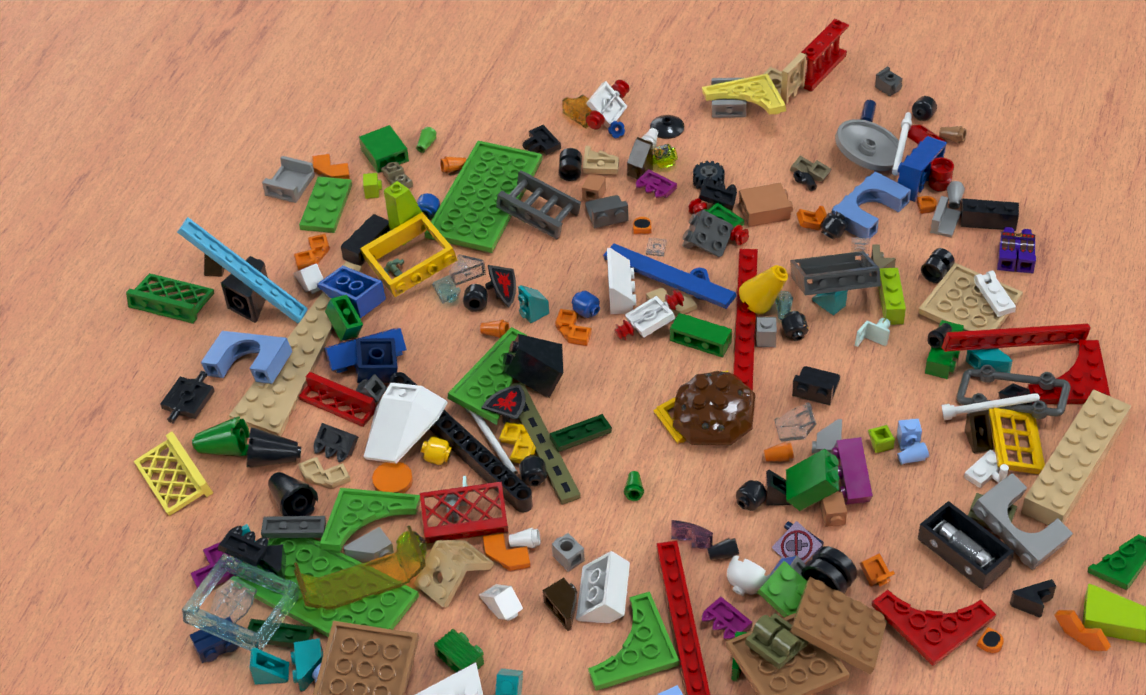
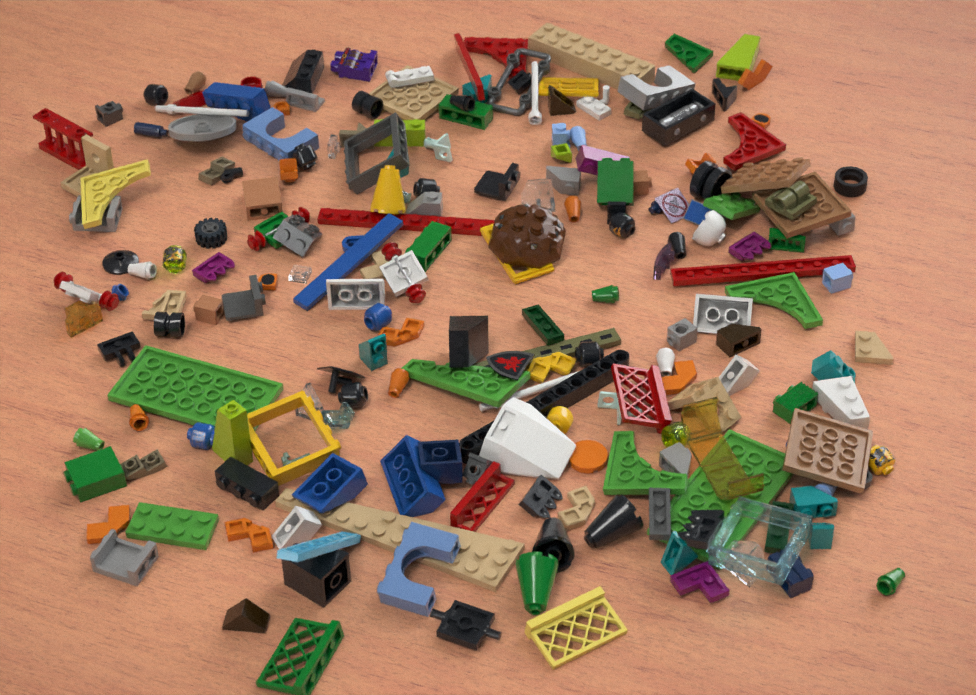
camera: 90 degrees left, 5 degrees down
green brick [325,295,363,341] -> none
lime plate [363,173,382,199] -> none
dark grey fence [496,170,581,239] -> none
slope [627,137,653,180] -> none
black plate [699,176,737,210] -> none

